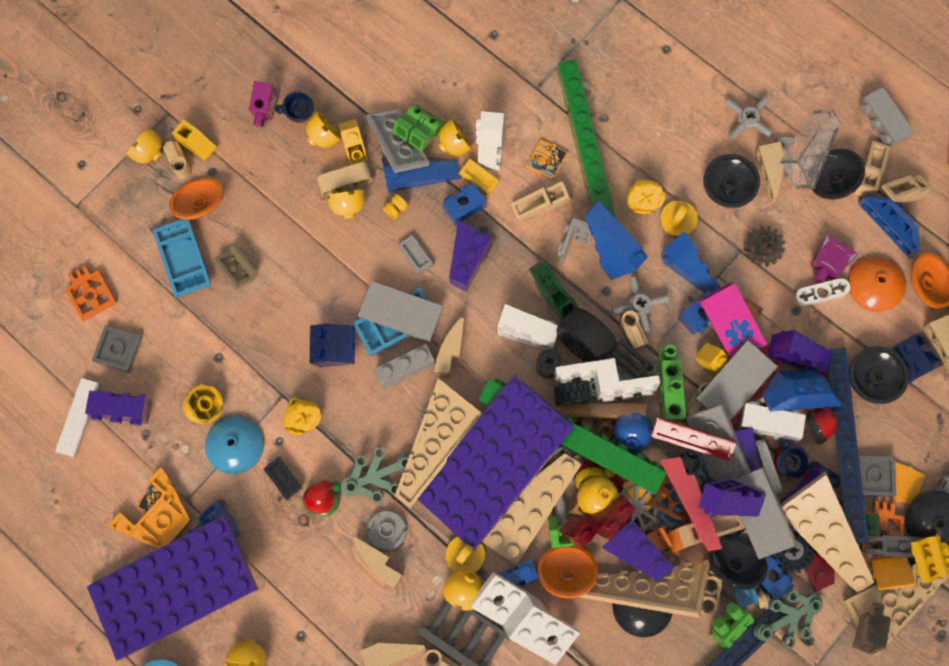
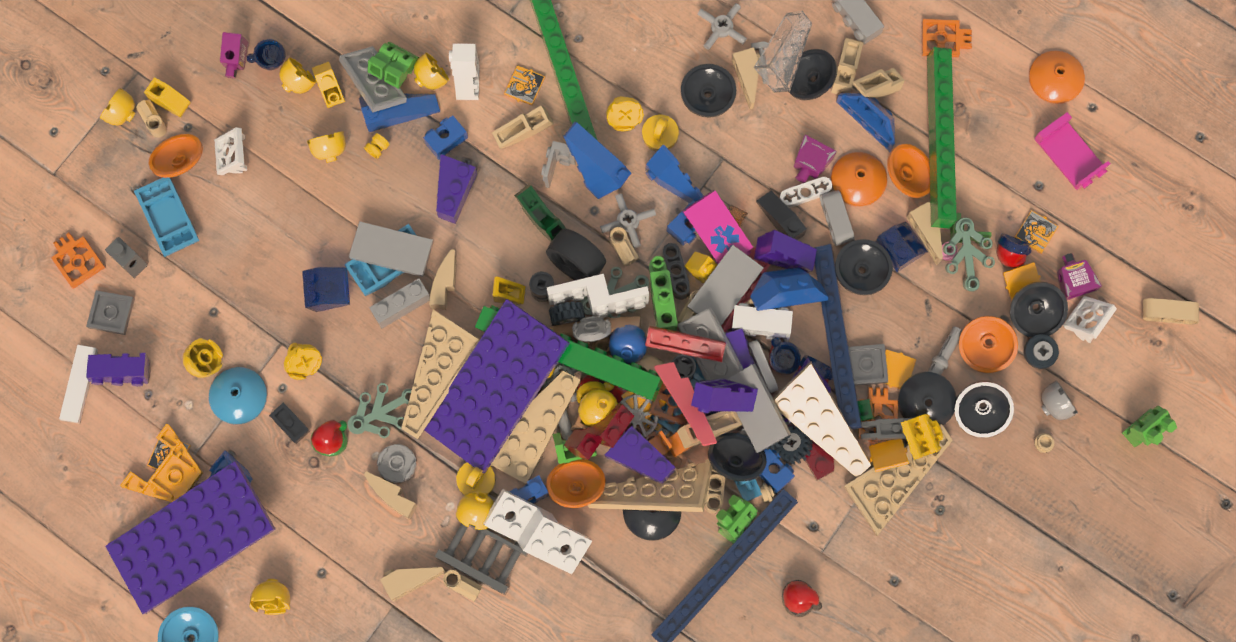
camera: 10 degrees left, 0 degrees up
dark tan bracket [213,243,257,290] -> none
tan beam [317,162,373,197] -> none
light grey tile [397,234,434,275] -> none
yellow tile [459,159,500,196] -> none
white wedge [498,304,558,350] -> none
black tile [610,338,651,378] -> none
clear smoke gear [743,225,786,267] -> none
sand green plant [753,589,823,649] -> none
red piece [805,407,838,445] -> none
clear smoke torso [852,602,891,655] -> none
none -> dark grey torso [105,237,148,279]
none -> white piece [214,127,247,175]
none -> yellow slope [493,276,525,305]
none -> light grey tile [572,316,612,341]
none -> black beam [662,243,690,300]
none -> black slope [756,191,807,240]
none -> light grey beam [820,190,854,246]

